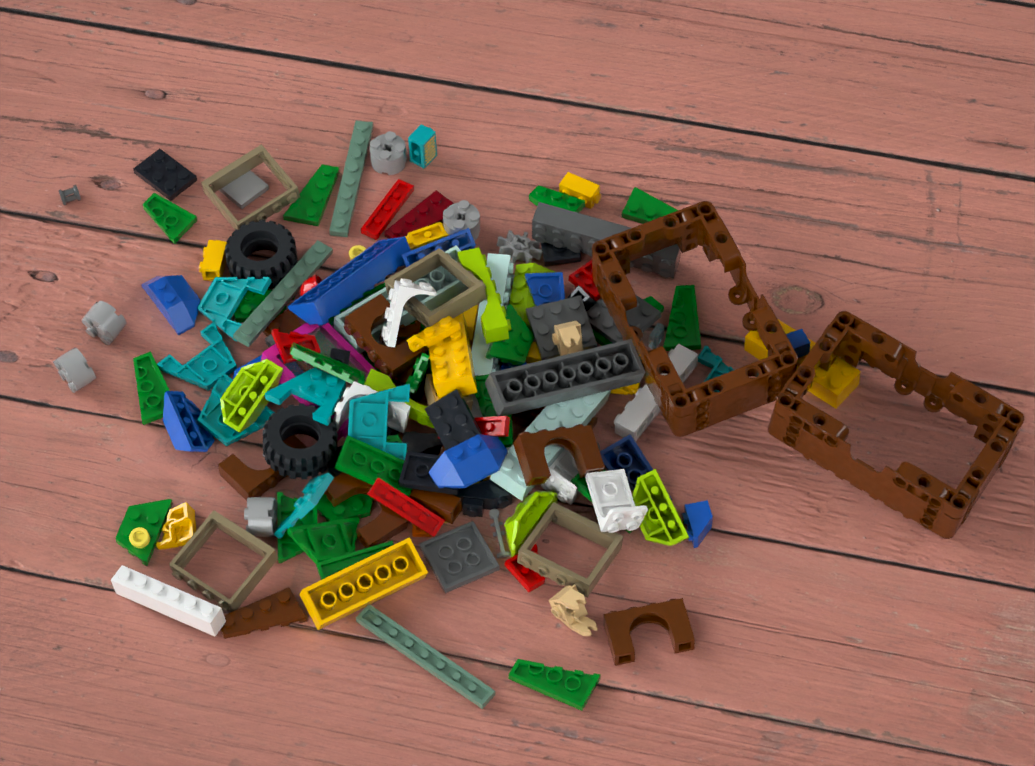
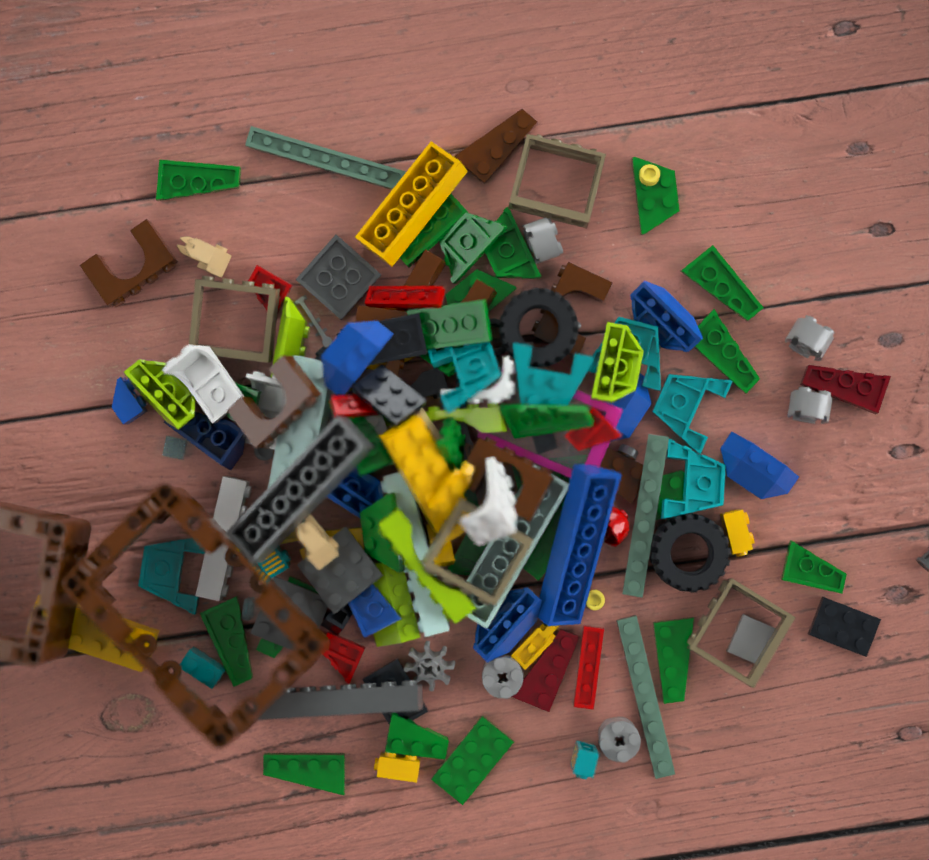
camera: 155 degrees right, 35 degrees up
white brick [111,565,226,636] -> none
yellow slope [156,502,196,549] -> none
teal wing [274,473,334,539] -> none
blue brick [786,329,810,358] -> none
none -> clear light blue tile [162,436,188,460]
none -> teal brick [180,647,226,689]
none -> green plate [431,715,514,805]
none -> green wing [680,245,764,321]
none -> dark red wing [800,365,891,414]

